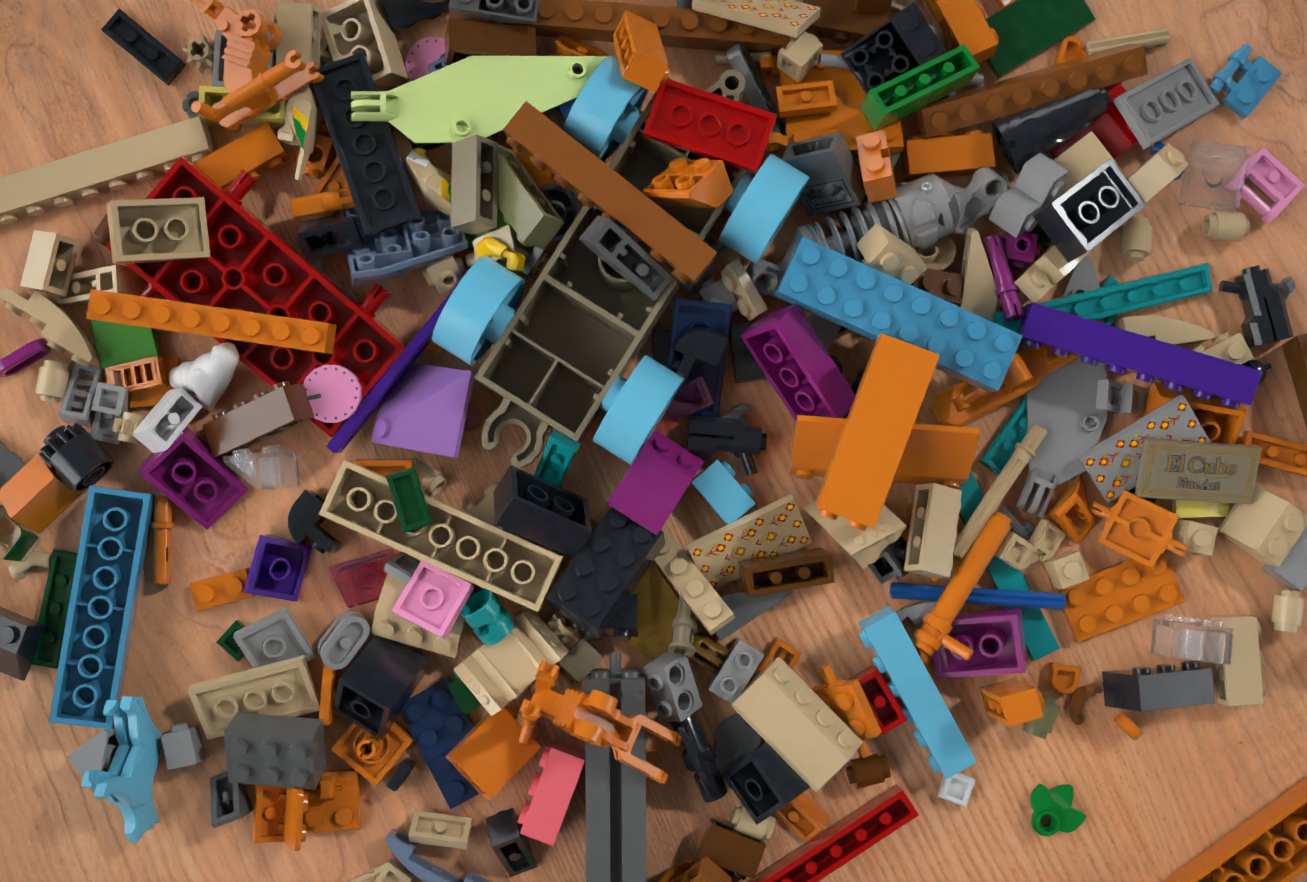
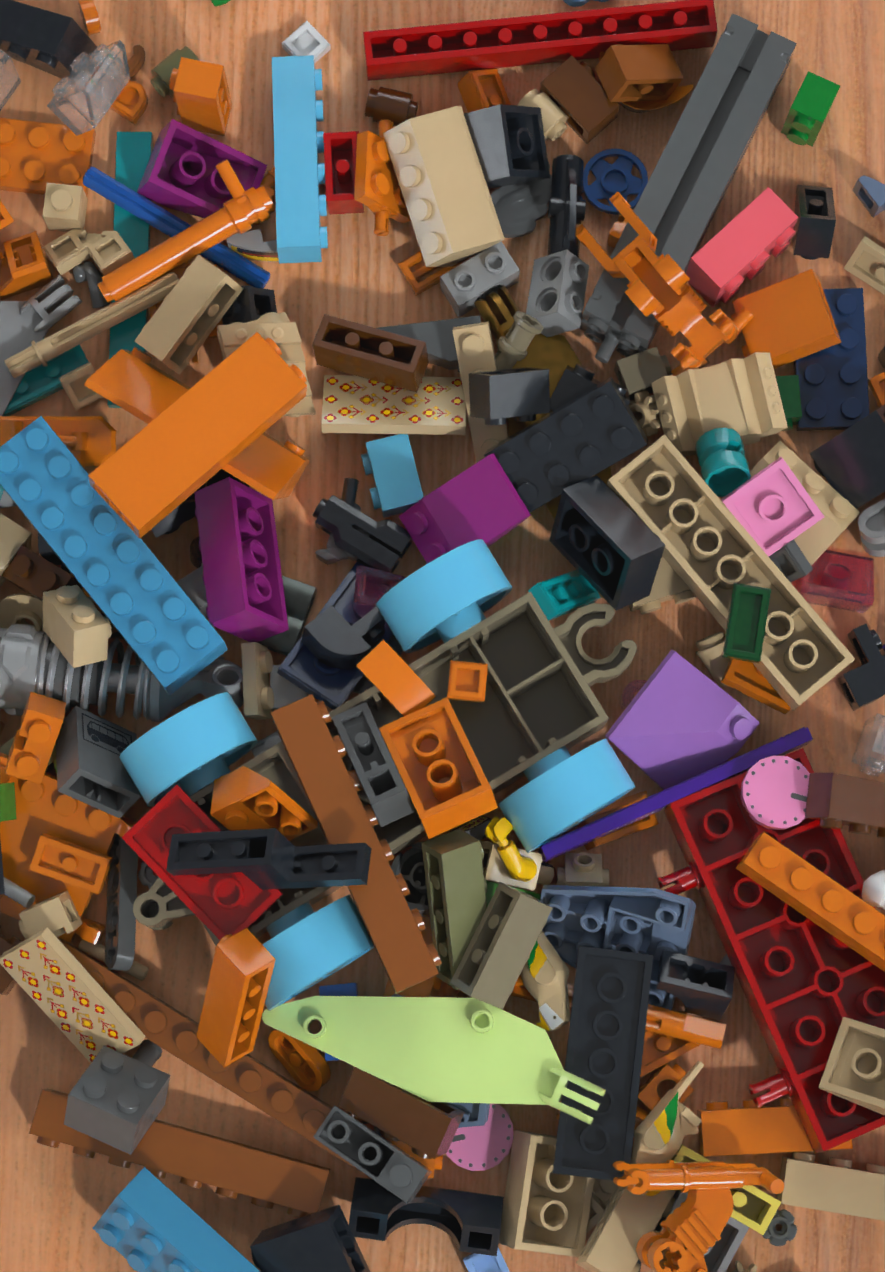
camera: 150 degrees left, 5 degrees down
none -> clear slope [47,40,130,136]
none -> tan tile [59,362,103,411]
none -> black bracket [166,828,372,890]
none -> orange slope [356,639,436,717]
none -> orange slope [379,697,498,839]
none -> orange tile [447,660,488,702]
none -> black brick [469,367,550,425]
none -> blue wheel [583,149,648,215]

